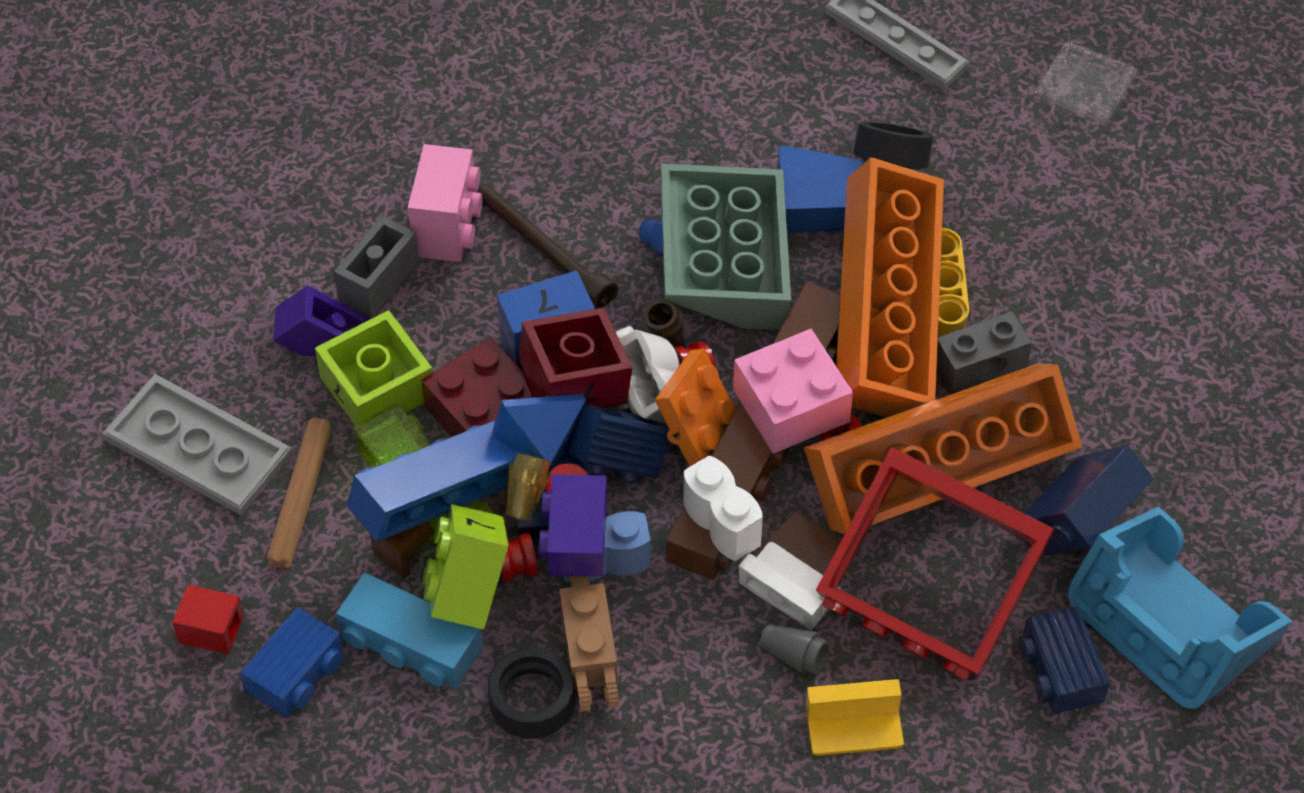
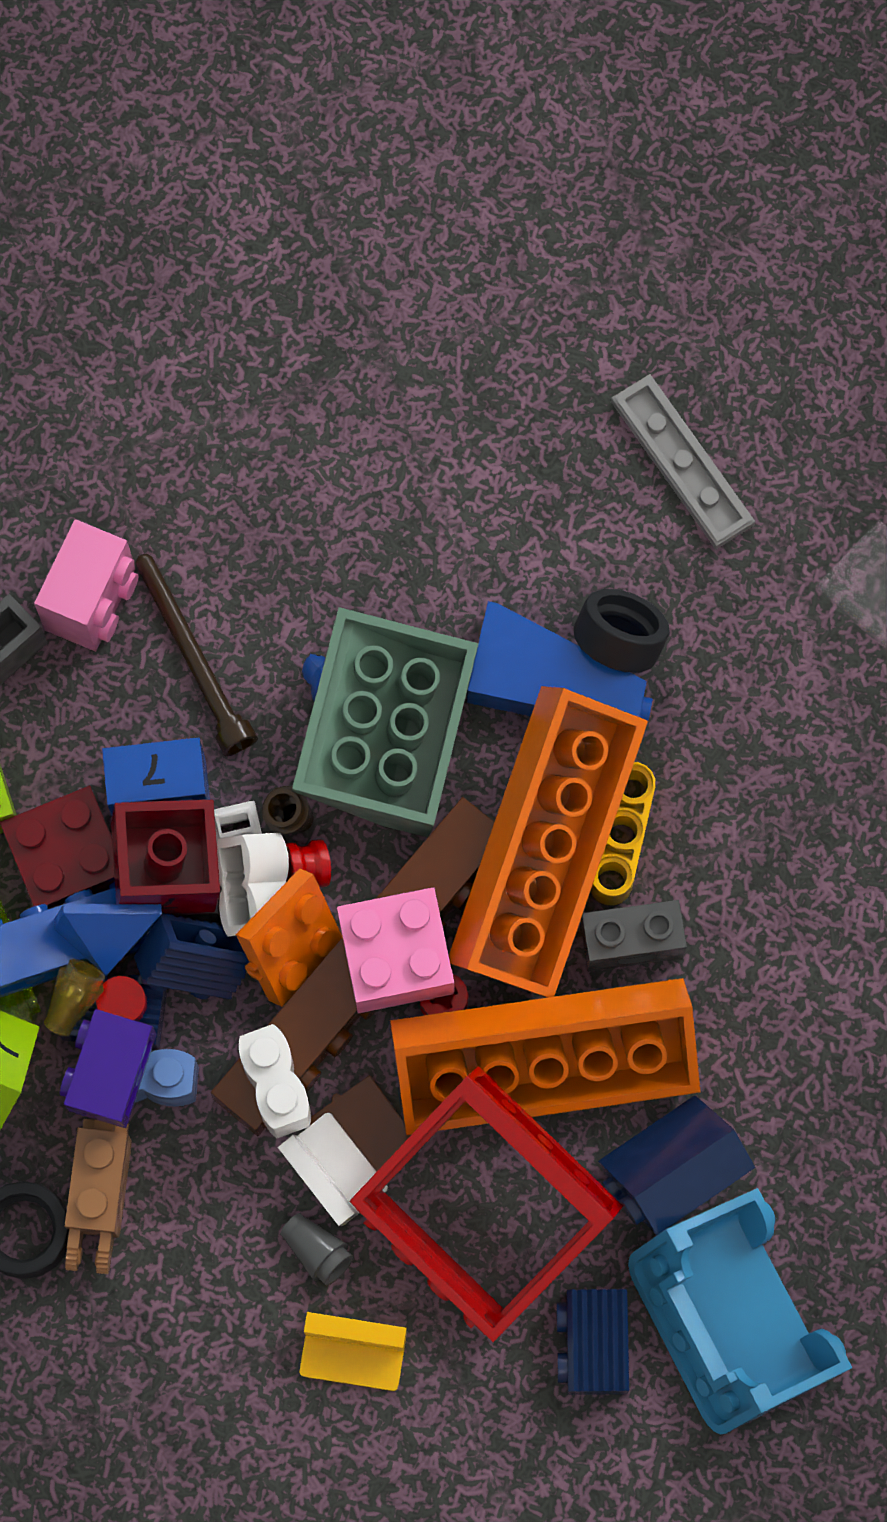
camera: 15 degrees right, 20 degrees up
red wheel [500,533,538,583] -> none

